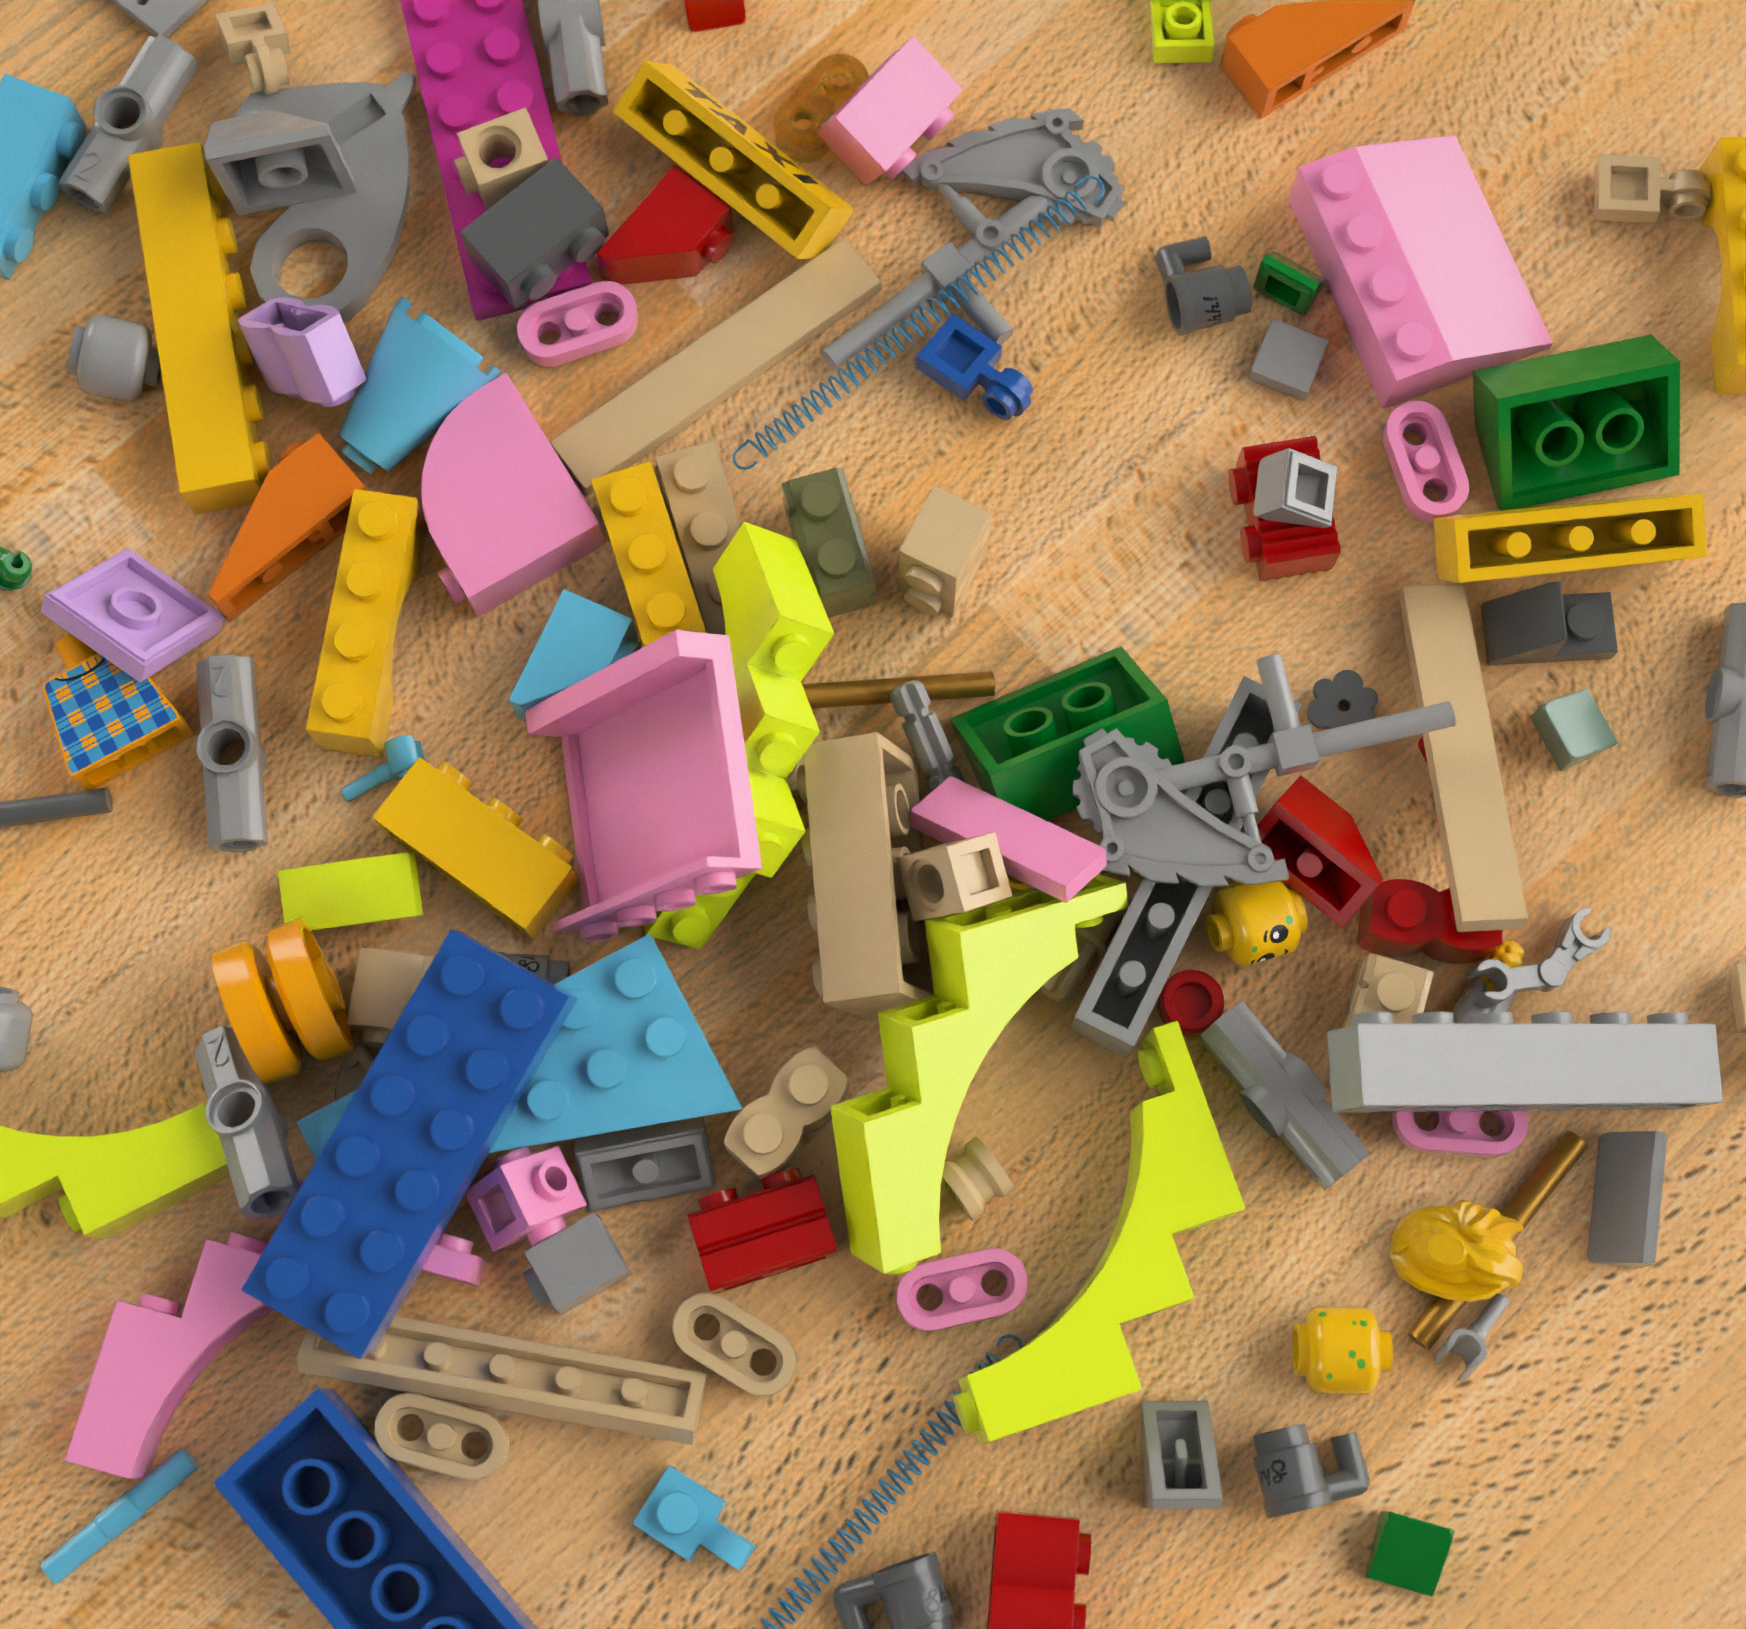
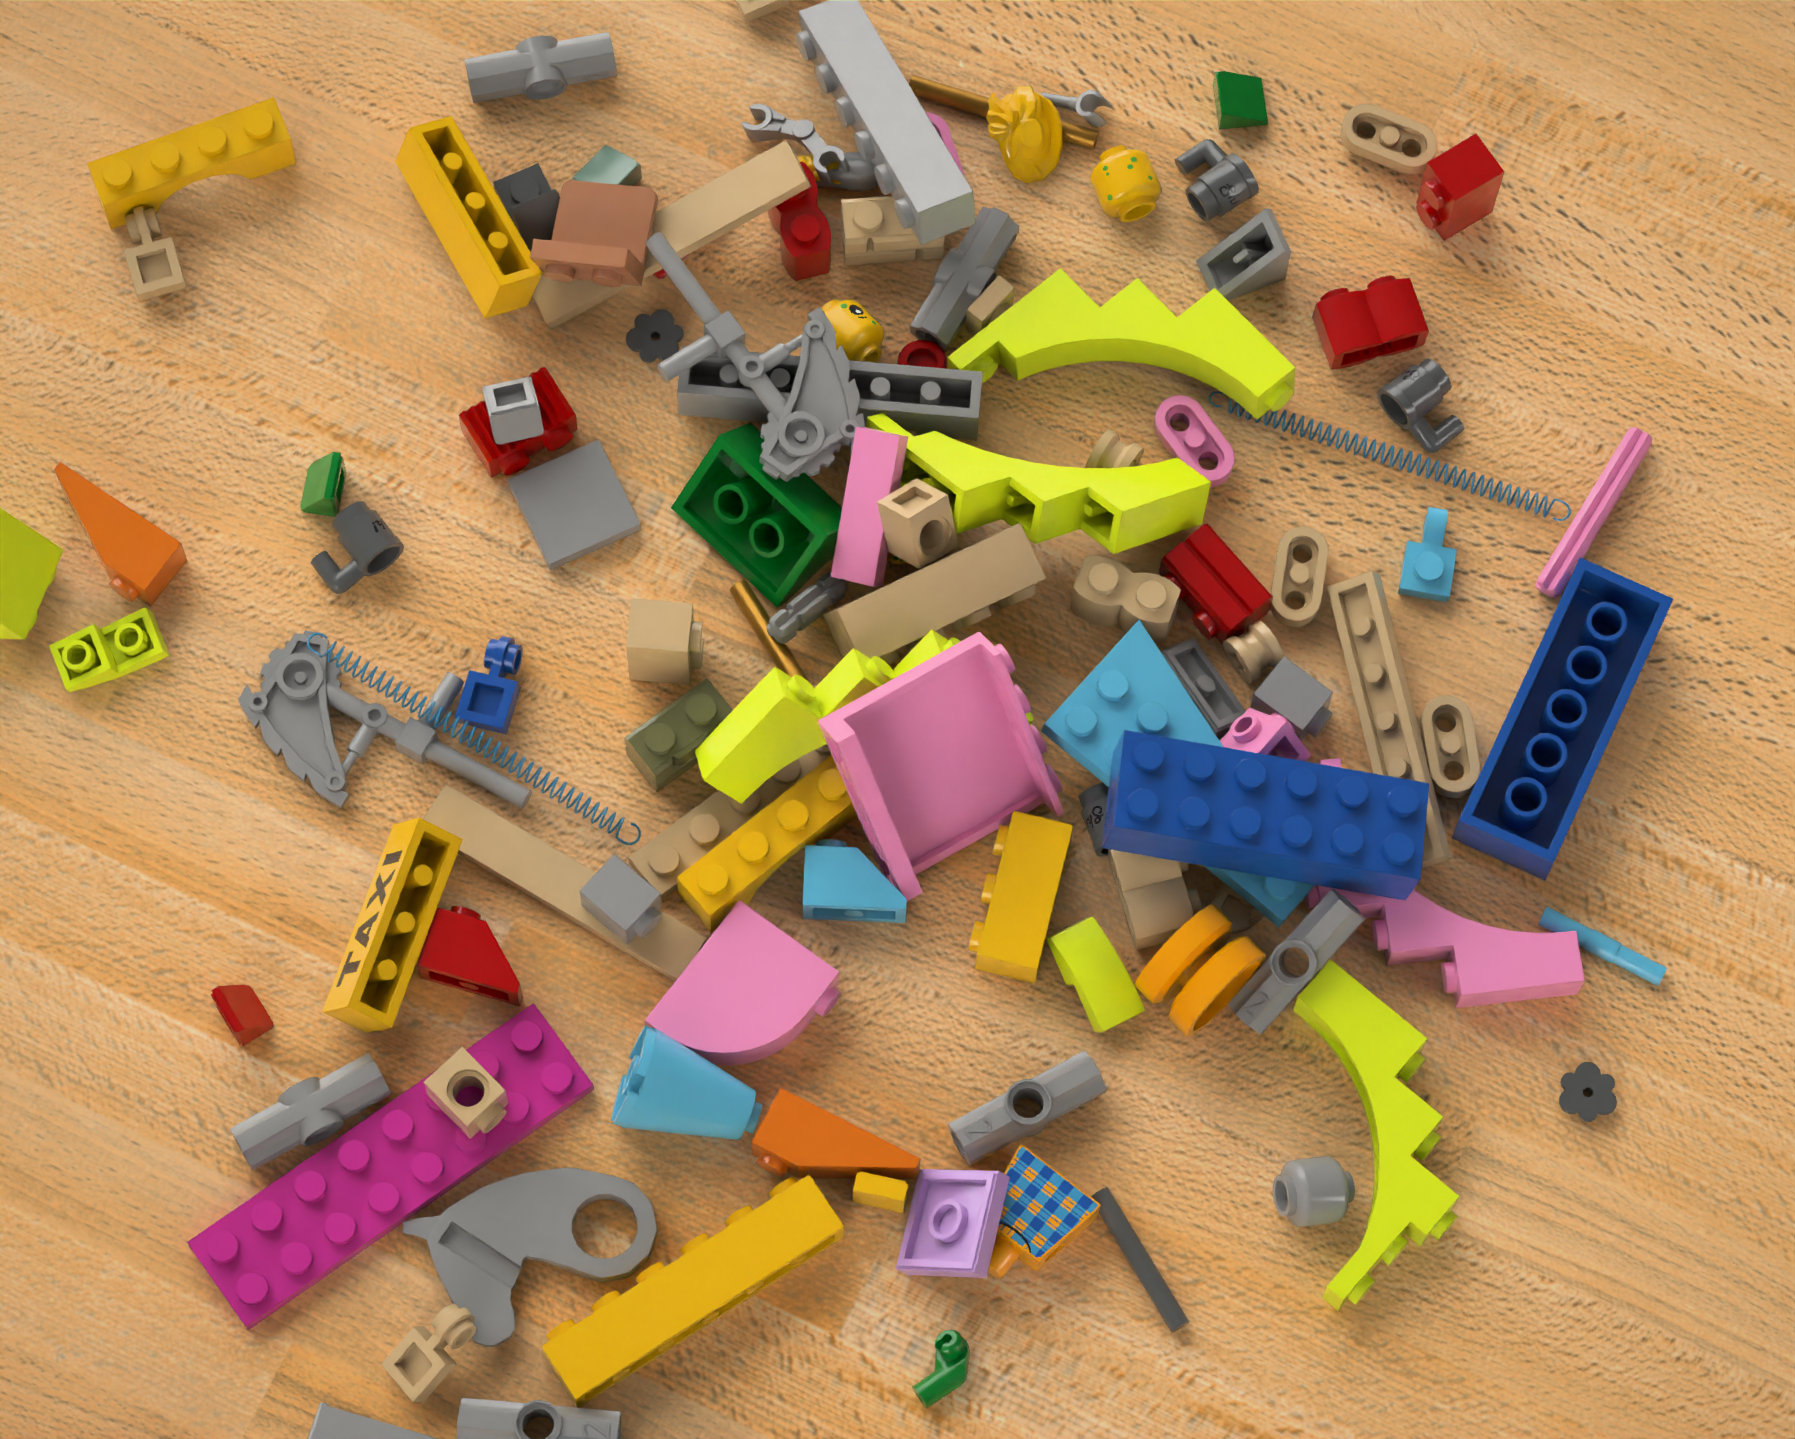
camera: 115 degrees left, 5 degrees down
light grey head [67,315,161,402] -> none
light grey slope [204,110,357,216] -> none
lavender brick [238,297,367,407] -> none
yellow arch [306,489,427,758] -> none
medium azure hand [341,735,425,802] -> none
dark grey brick [460,157,609,310] -> none
bright pink plate [517,281,638,367] -> none
clear yellow plate [773,54,869,163] -> none
bright pink brick [816,36,963,186] -> none
light grey tile [1248,318,1330,401] -> none
red slope [1257,775,1383,928] -> none
bright pink slope [1288,135,1553,409] -> none
bright pink plate [1382,401,1469,523] -> none
green slope [1473,335,1680,511] -> none
light grey slope [1587,1131,1667,1270] -> none
none -> light grey tile [507,439,641,570]
none -> nougat bracket [530,180,658,287]
none -> light grey brick [579,854,662,945]
none -> yellow tile [852,1171,908,1213]
none -> tan plate [966,275,1014,336]
none -> tan wheel [1223,620,1285,684]

